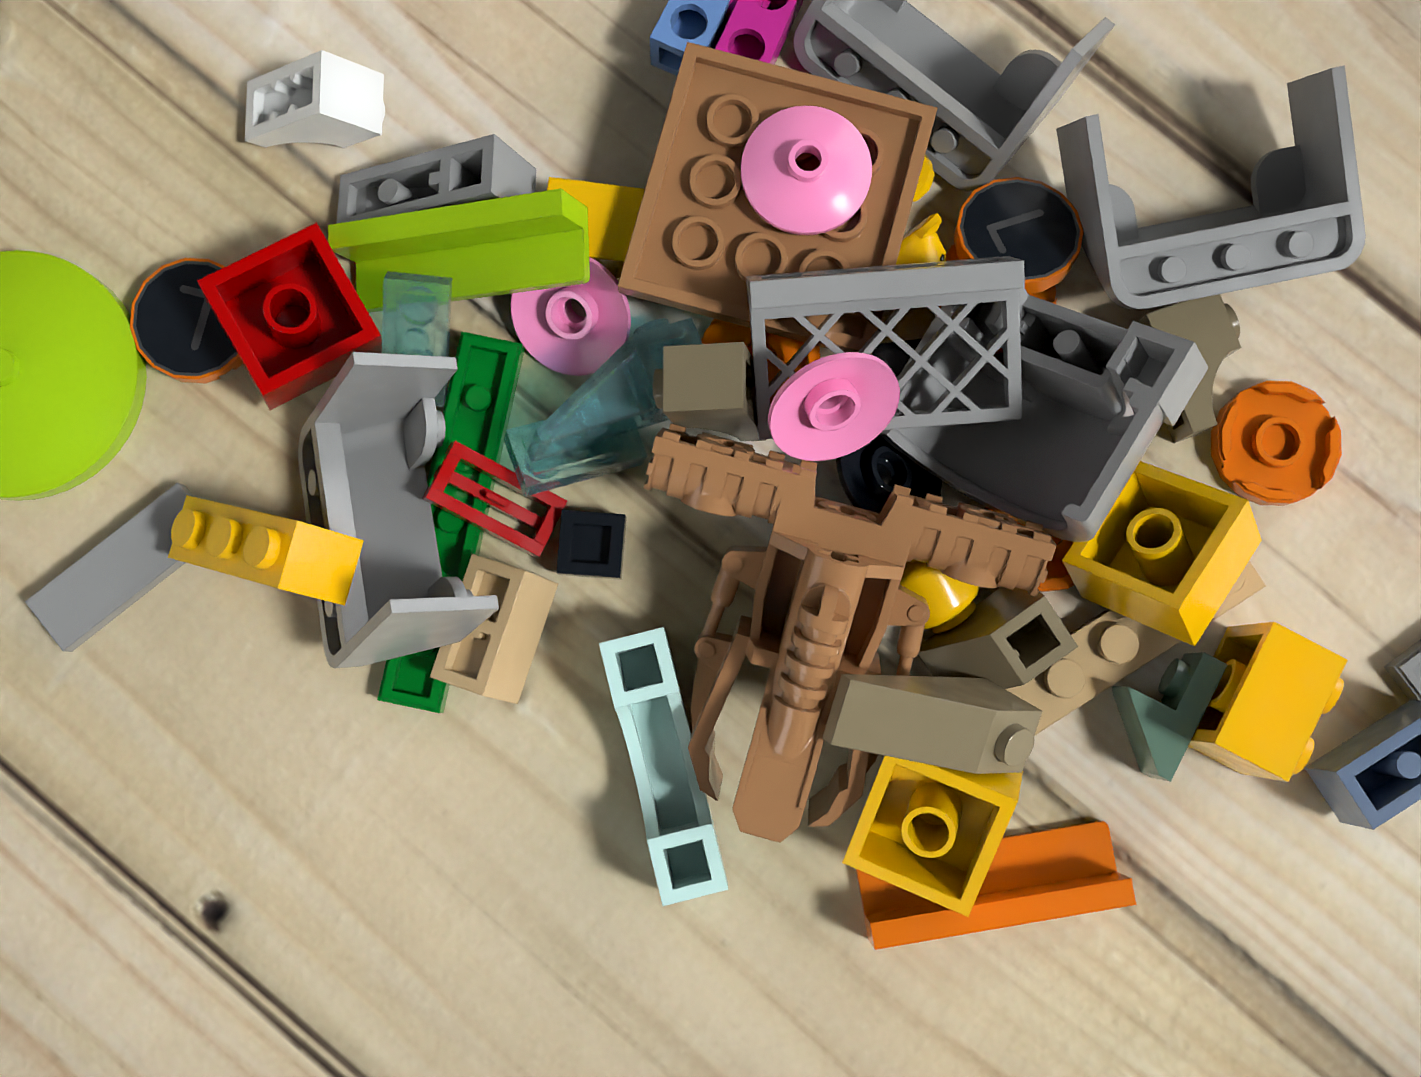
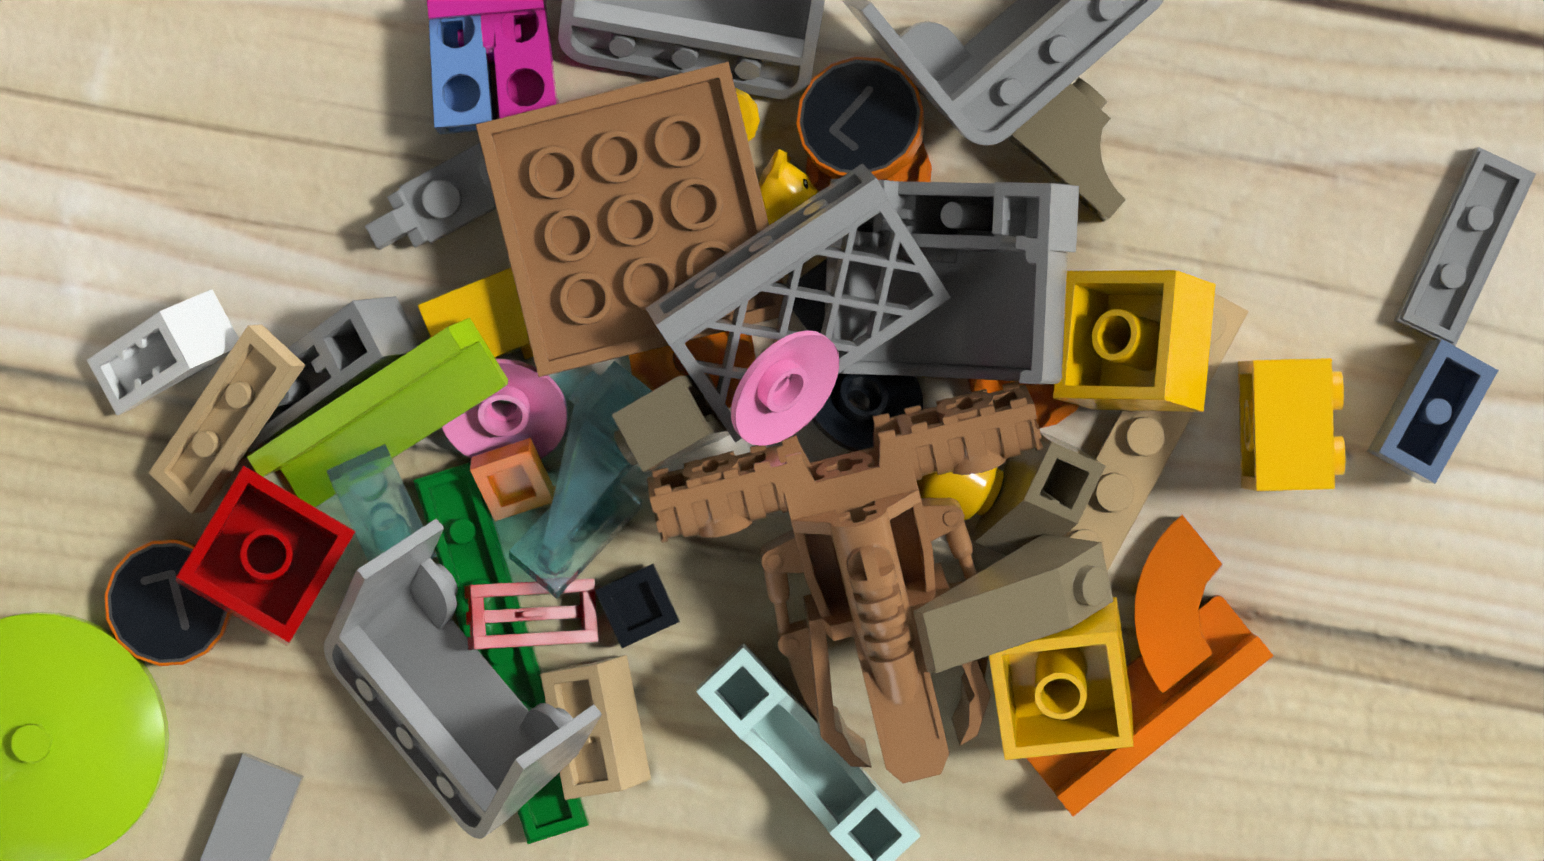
camera: 25 degrees left, 5 degrees up
yellow brick [168,495,364,606] -> none
bright pink dish [741,106,872,235] -> none
sand green slope [1112,652,1228,782] -> none
orange tile [1211,381,1342,506] -> none
none -> tan plate [149,324,305,514]
none -> light grey hinge [365,143,497,250]
none -> orange plate [470,438,555,521]
none -> orange tile [1134,515,1223,694]

